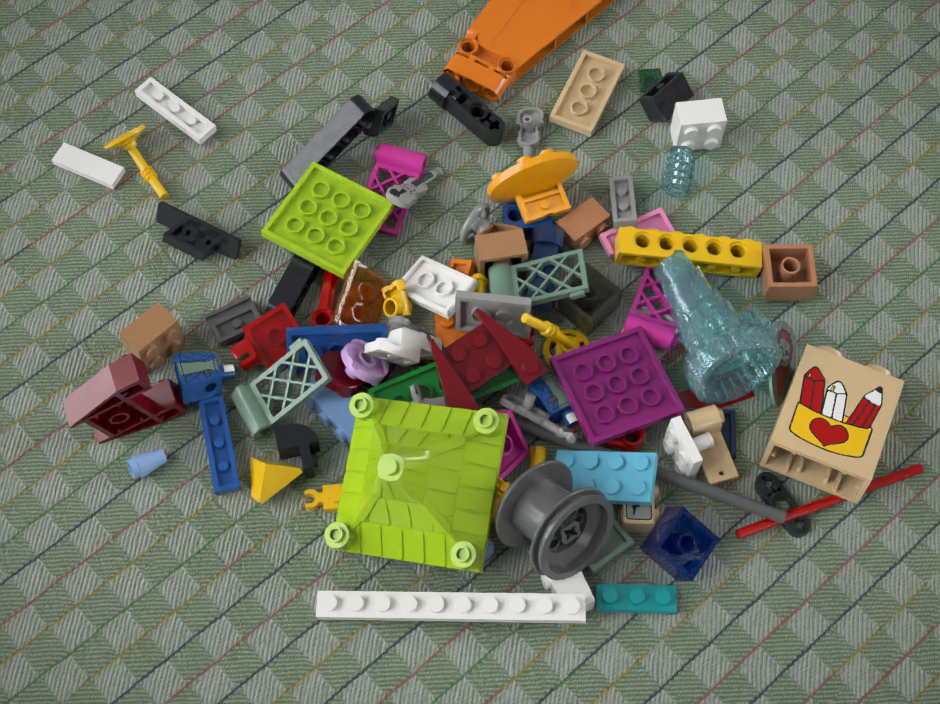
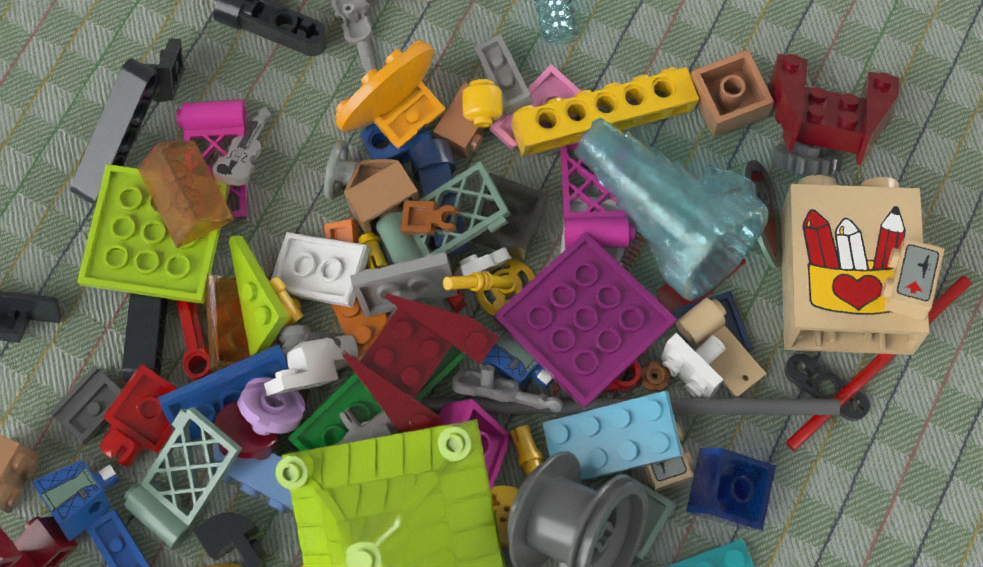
camera: 15 degrees left, 10 degrees up
none -> clear orange slope [137,140,234,248]
none -> lime wing [229,236,289,356]
none -> dark orange plate [400,200,459,236]
none -> white plate [454,247,511,276]
none -> yellow head [462,79,503,128]
none -> dark orange plate [640,361,671,392]
none -> dark red wedge [769,53,899,165]
none -> dark grey gear [773,142,842,178]
none -> brick [881,238,944,320]

